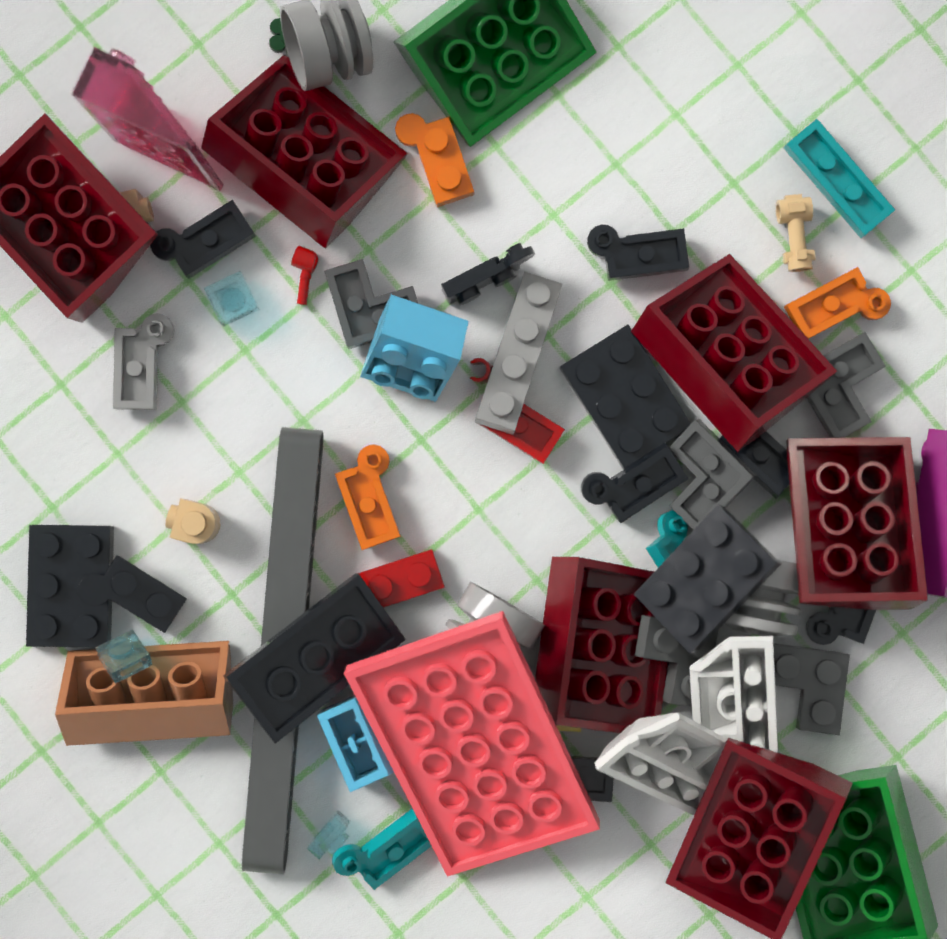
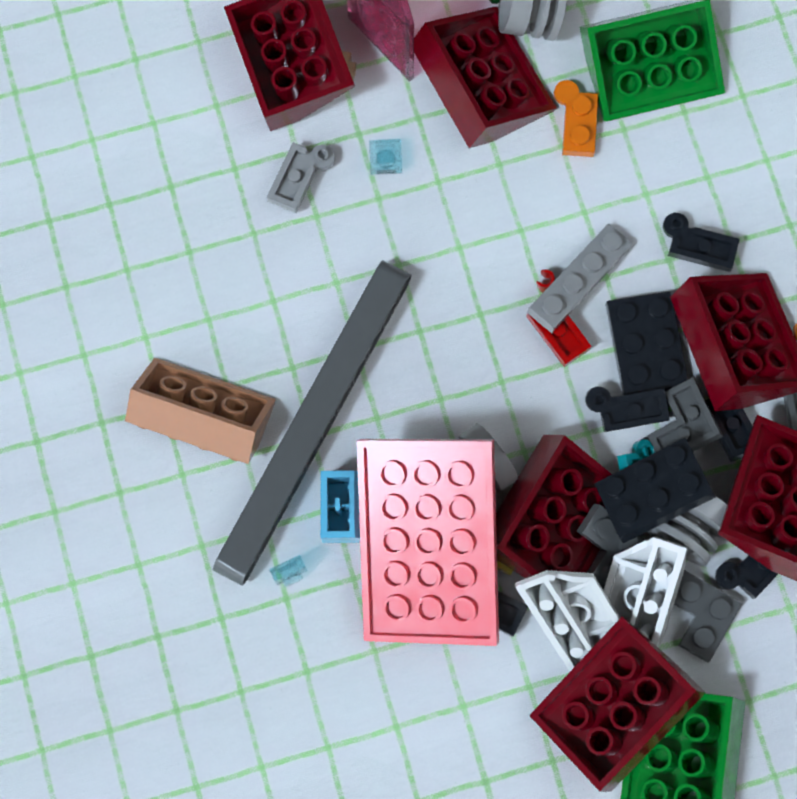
camera: 25 degrees right, 10 degrees down
black plate [26,525,114,648] -> none
black hinge [77,555,187,633] -> none
clear light blue plate [95,629,153,684] -> none
black hinge [150,199,256,279] -> none
tan plate [165,498,220,544] -> none
black plate [223,574,406,744] -> none
red hand [291,246,319,305] -> none
dark grey plate [324,259,418,349] -> none
teal hinge [332,808,431,890] -> none
orange hinge [335,444,401,550] -> none
red plate [357,549,445,608] -> none
medium azure slope [360,294,469,402] -> none
black hinge [441,243,535,305] -> none

